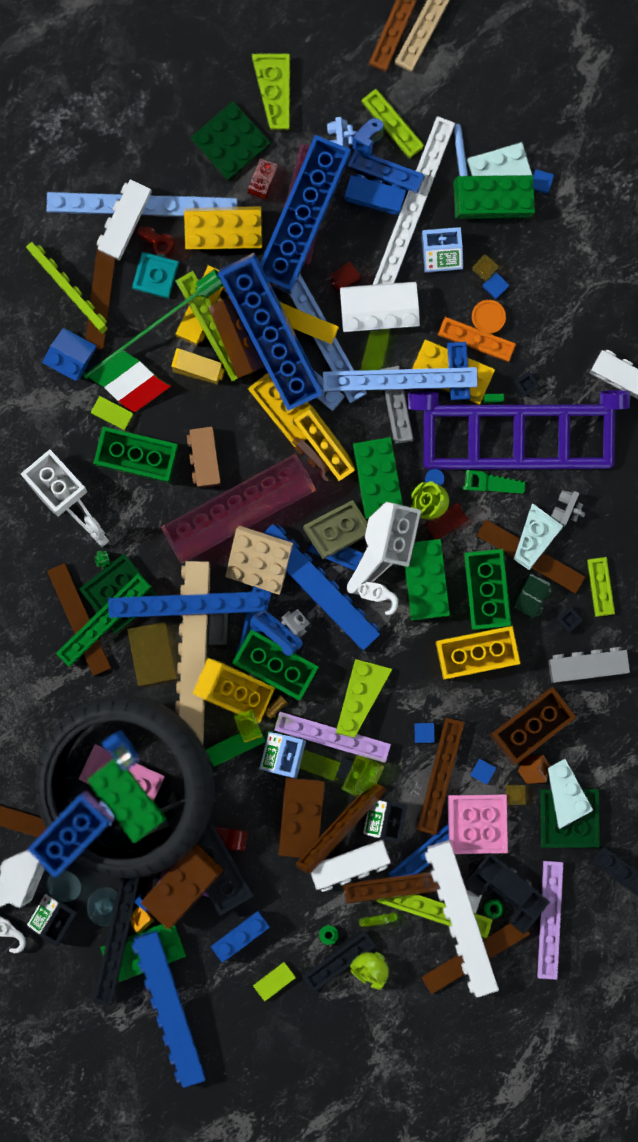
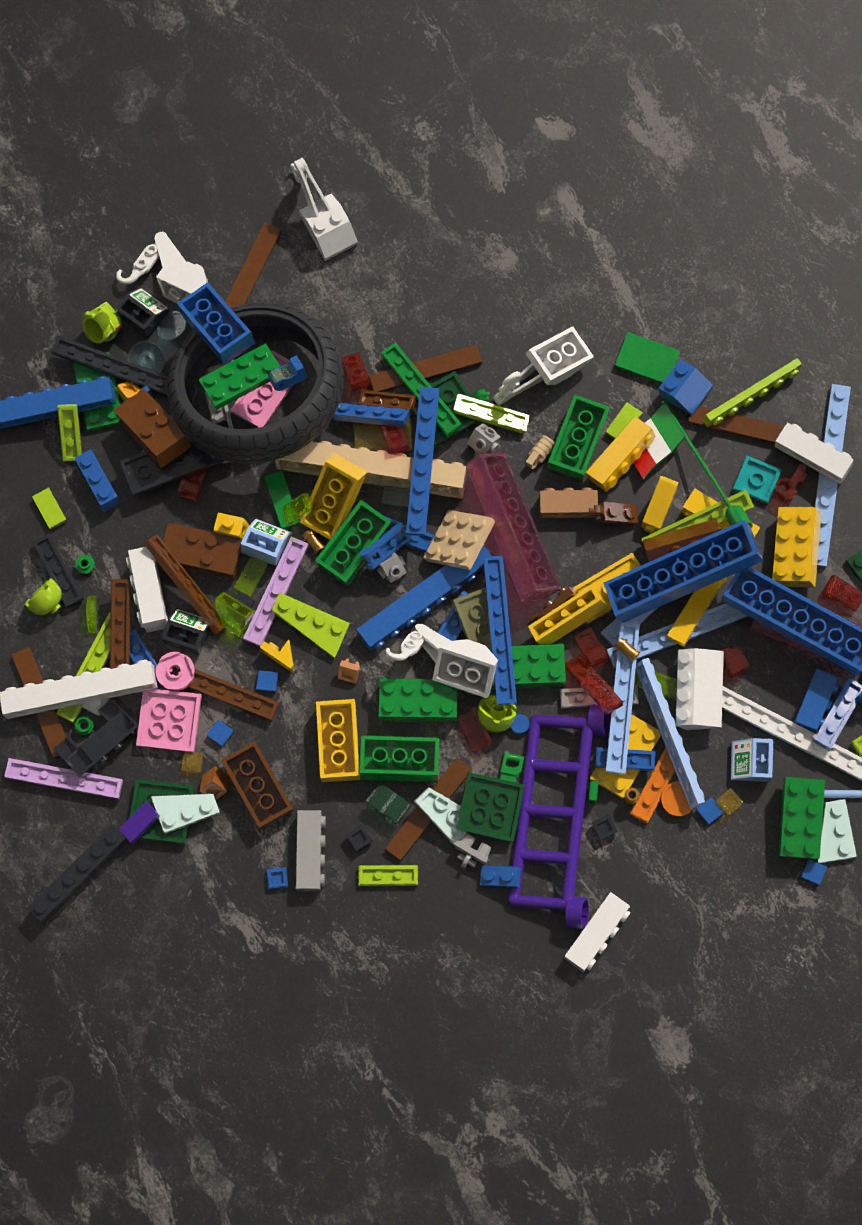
camera: 100 degrees right, 10 degrees down
none -> lime tile [58,404,82,461]
none -> lime piece [81,302,122,344]
none -> dark purple tile [119,802,160,844]
none -> bright pink plate [156,652,195,691]
none -> yellow torso [213,513,250,540]
none -> yellow slope [260,640,294,673]
none -> blue tile [267,867,289,890]
none -> blue plate [333,403,410,427]
none -> nougat tile [338,659,360,684]
none -> clear red plate [341,352,371,392]
none -> reddish brown tile [357,390,417,415]
none -> clear red plate [380,425,409,454]
none -> tile [453,394,529,434]
none -> dark green plate [456,772,525,843]
none -> light grey brick [467,423,501,456]
none -> blue plate [480,865,521,888]
none -> blue plate [484,556,517,706]
none -> tan hinge [526,435,555,469]
none -> clear red plate [565,655,623,715]
none -> clear red plate [574,627,609,671]
none -> yellow brick [586,417,656,492]
none -> reddish brown plate [589,502,638,525]
none -> green tile [614,332,680,384]
none -> pearl gold pin [615,638,640,662]
none -> pearl gold pin [624,788,640,805]
none -> light blue plate [636,658,705,809]

